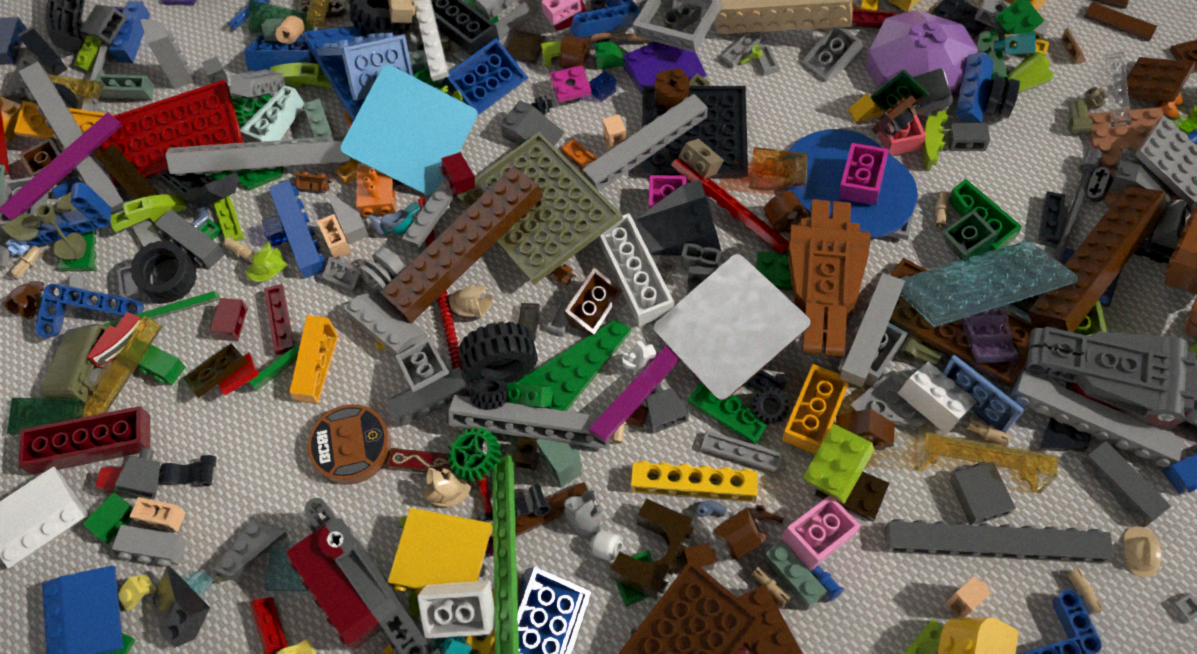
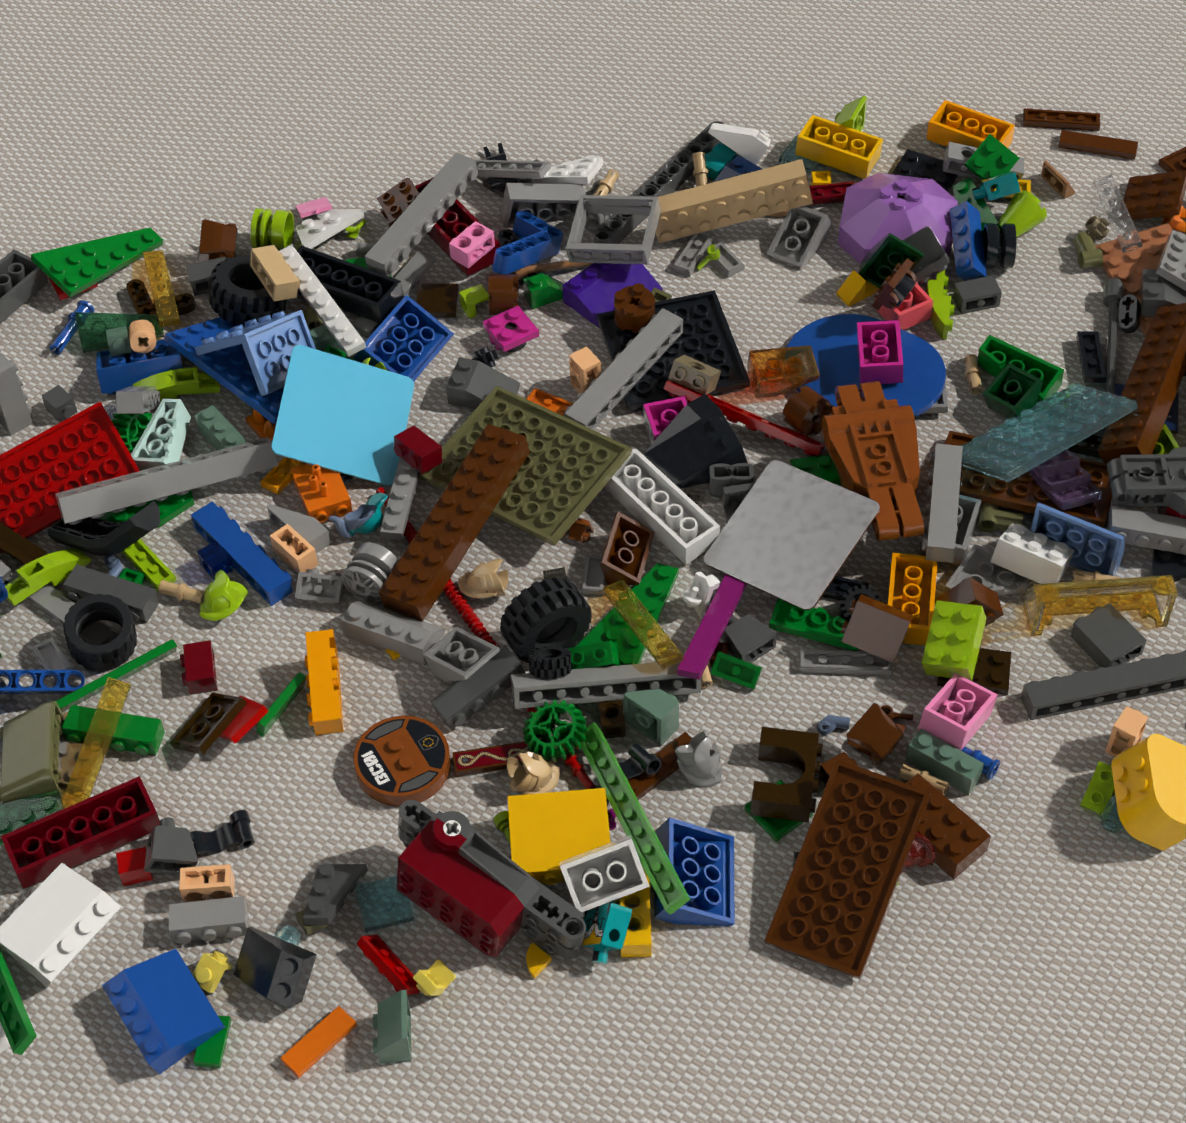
camera: 20 degrees left, 10 degrees down
green brick [83,492,133,544] -> none
red slope [87,312,147,367] -> none
dark red plate [264,284,295,355] -> none
dark orange hinge [292,171,332,192] -> none
clear blue brick [590,71,617,102] -> none
white head [590,530,623,561] -> none
yellow brick [631,460,758,502] -> none
none -> clear yellow tile [603,580,683,669]
none -> green plate [711,652,763,690]
none -> reddish brown brick [840,594,913,663]

